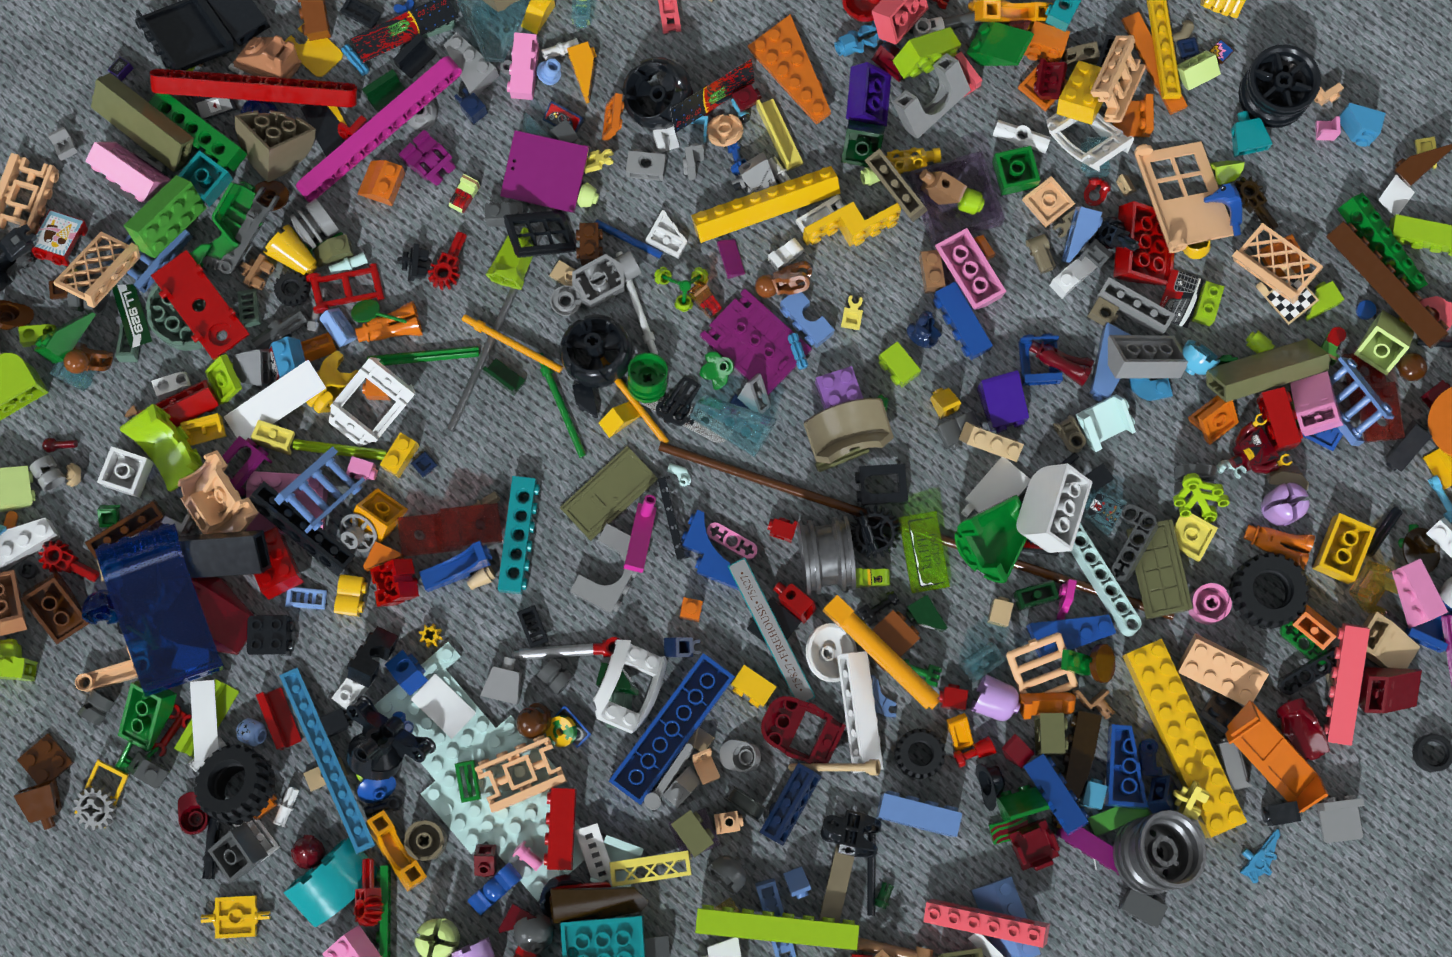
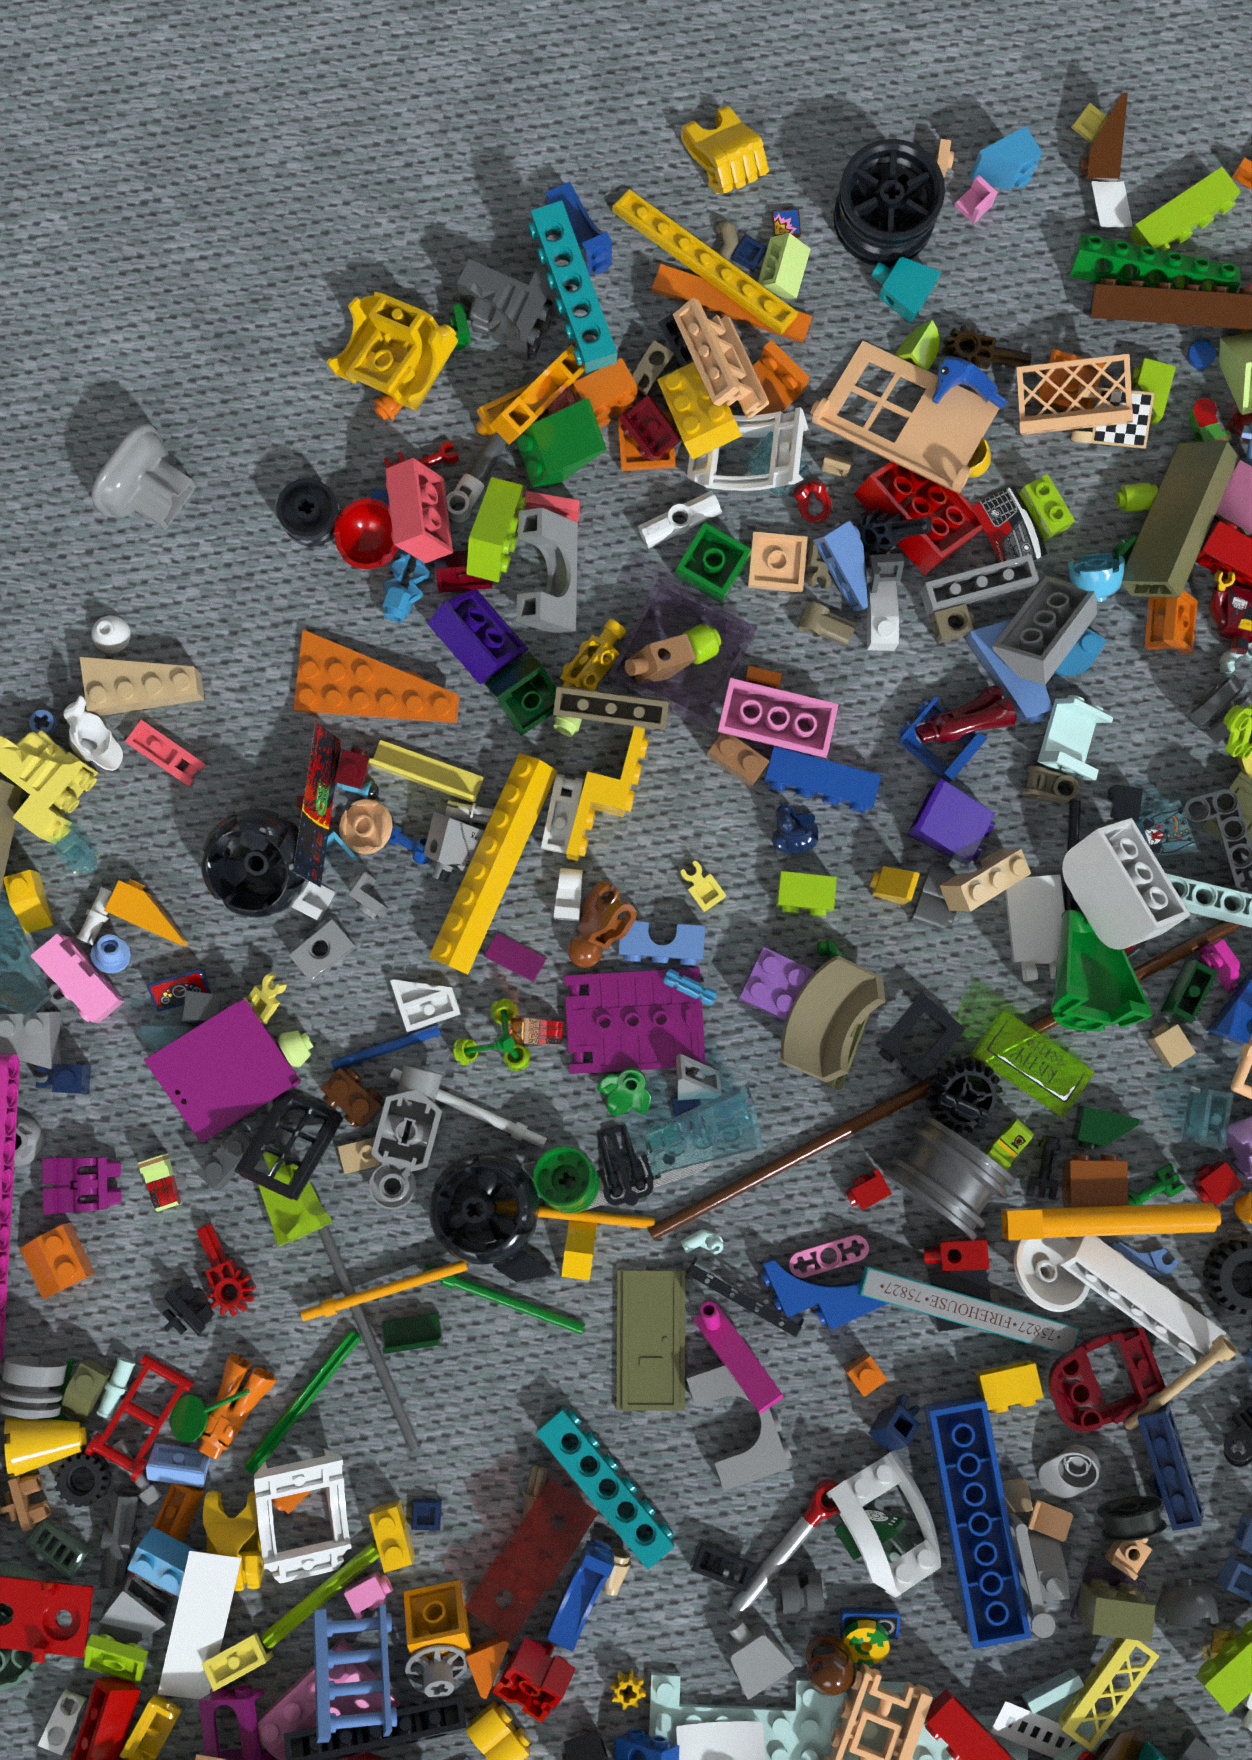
camera: 50 degrees left, 5 degrees up
orange plate [602,93,624,141] -> none

